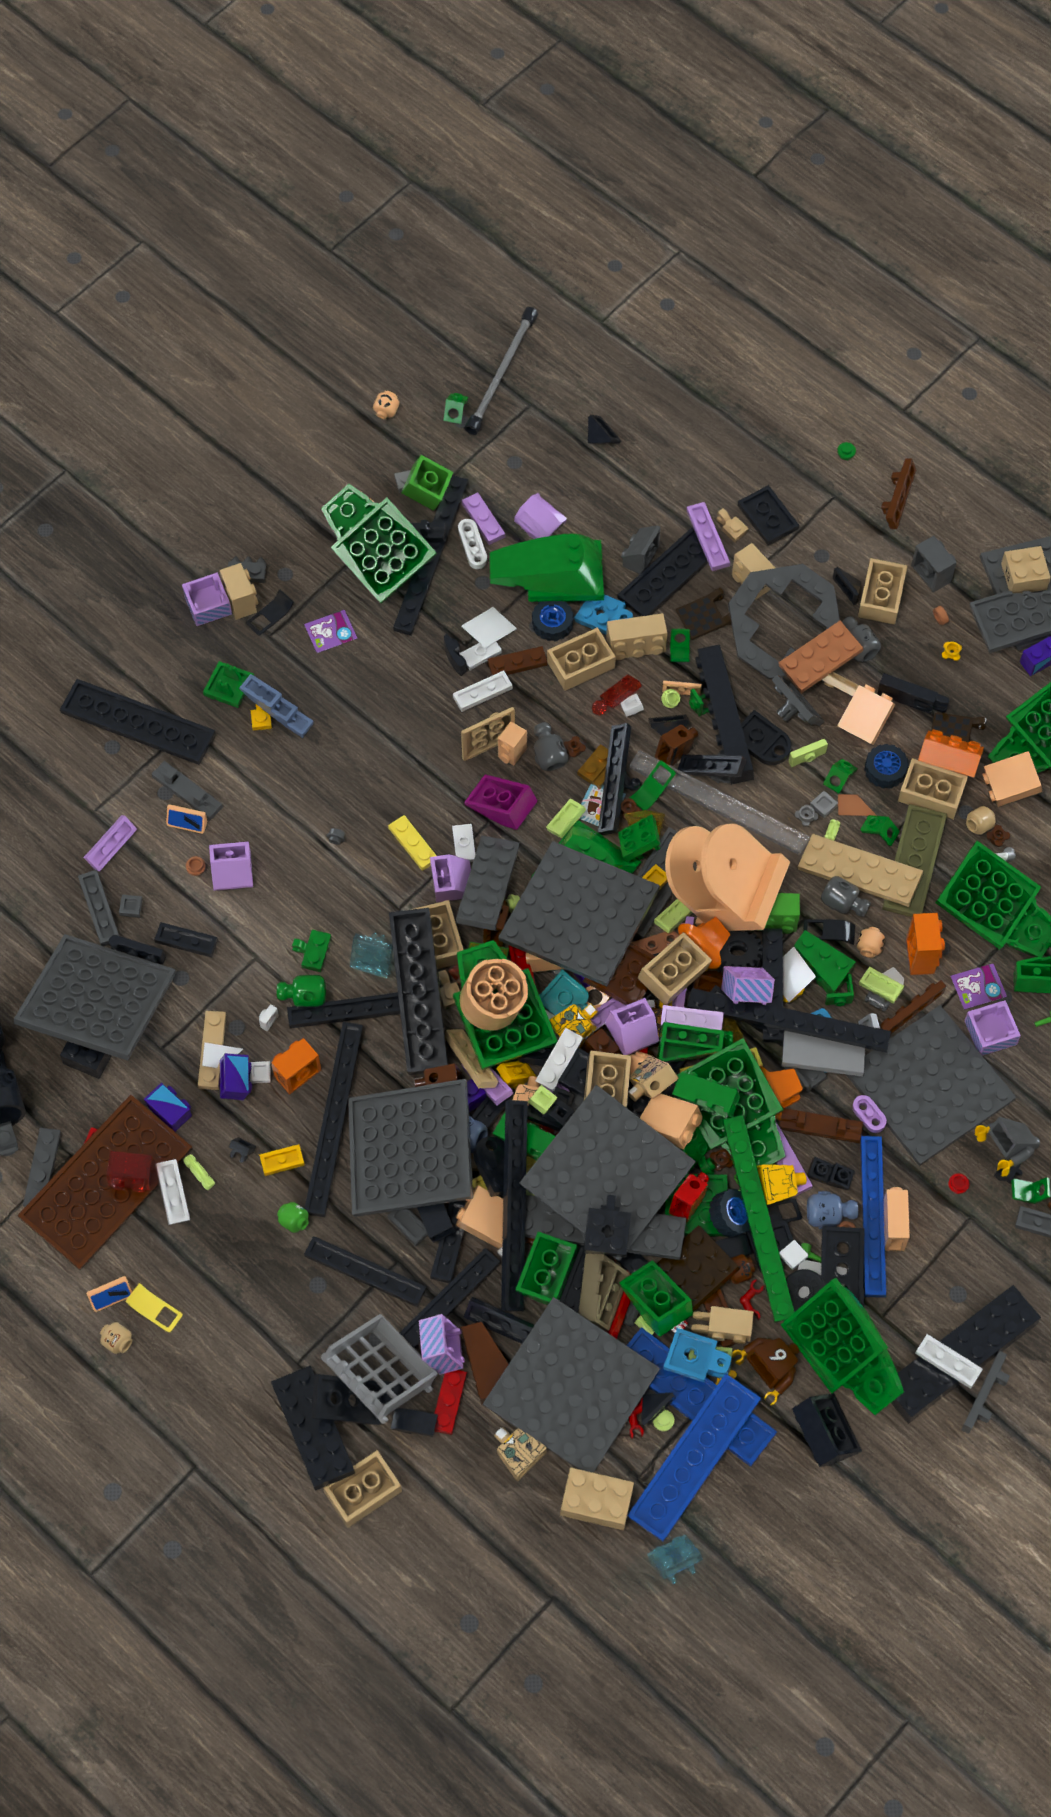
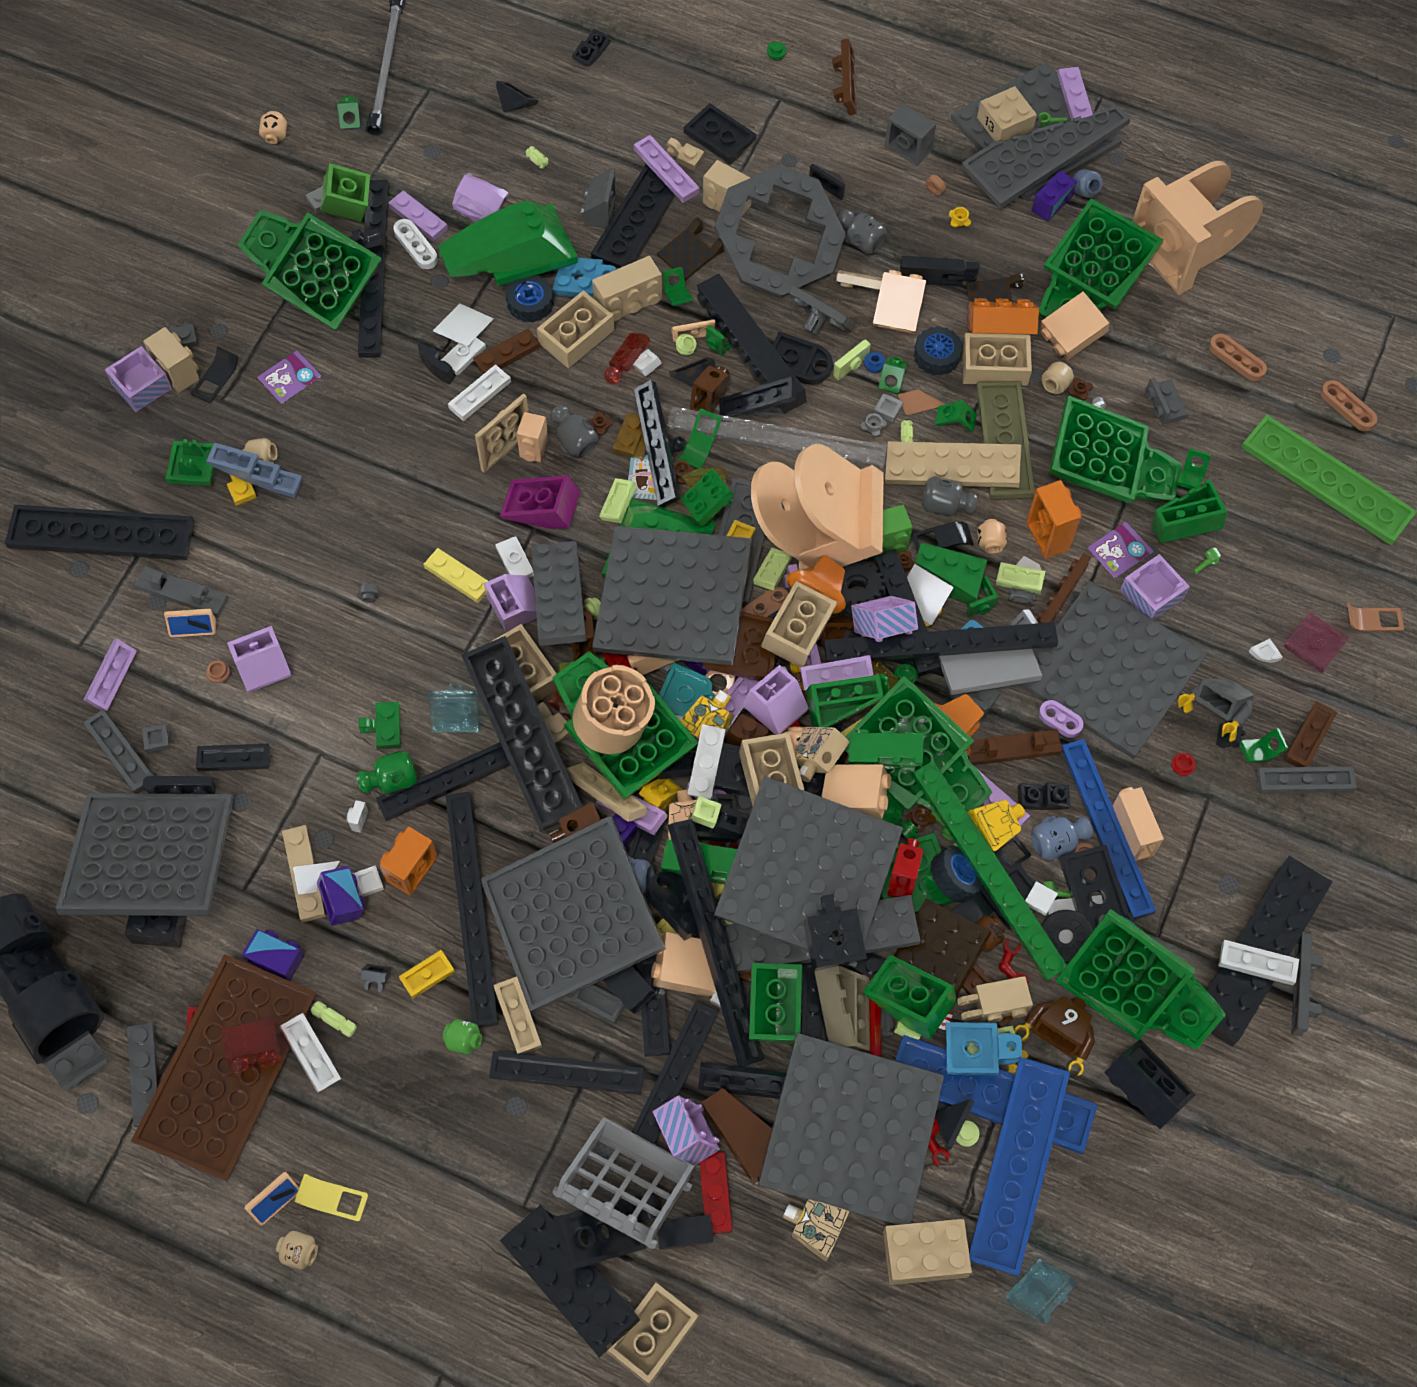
camera: 20 degrees left, 0 degrees up
nougat plate [778,621,863,693] -> none
tan brick [858,558,907,625] -> none
none -> tan head [243,438,277,463]
none -> tan plate [493,977,542,1054]
none -> yellowish green piece [526,146,549,169]
none -> black slope [572,29,612,66]
none -> blue plate [864,352,886,373]
none -> green plate [894,664,917,684]
none -> reddish brown plate [898,550,915,572]

